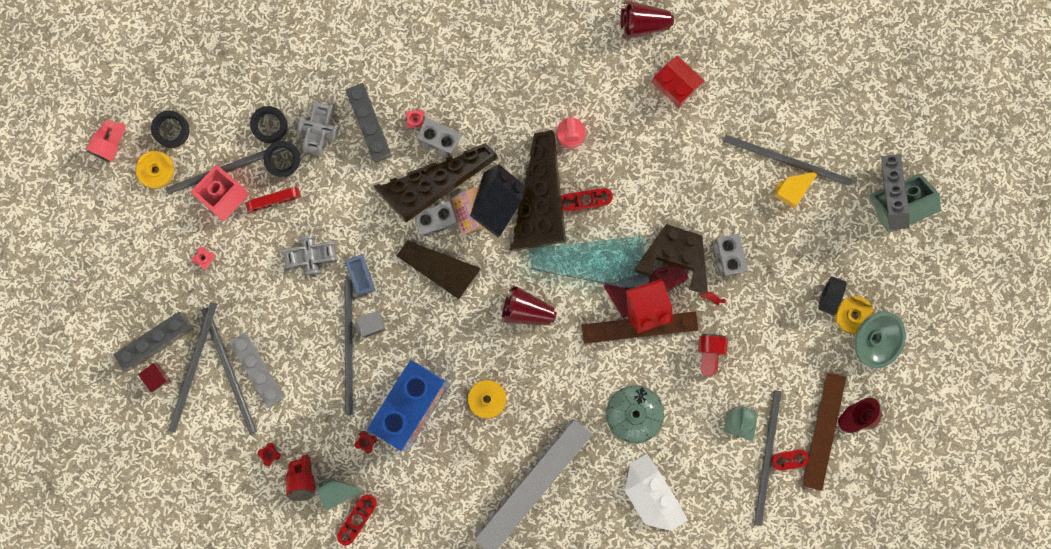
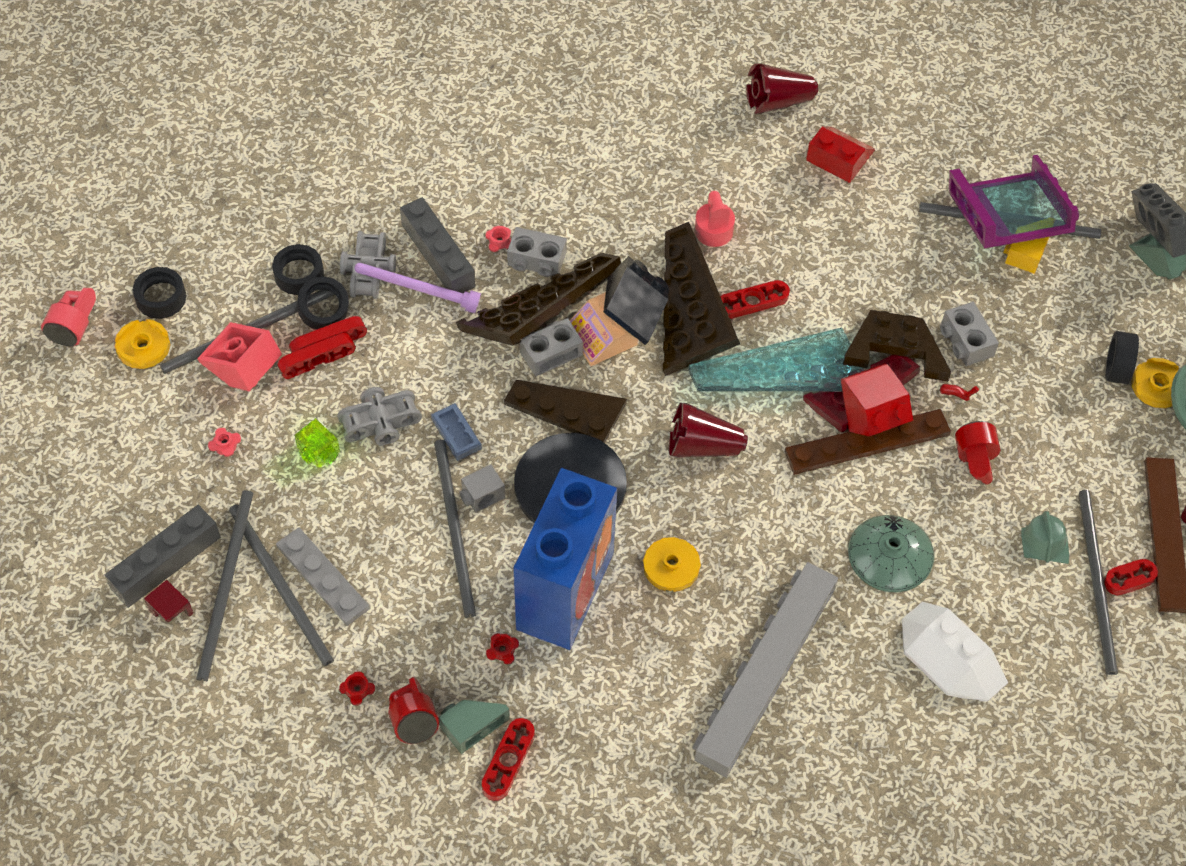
camera: 15 degrees left, 25 degrees down
none -> red beam [289,316,367,353]
none -> clear neon green brick [294,418,340,468]
none -> lavender piece [354,263,481,314]
none -> black dish [514,433,627,523]
none -> panel [948,154,1079,249]

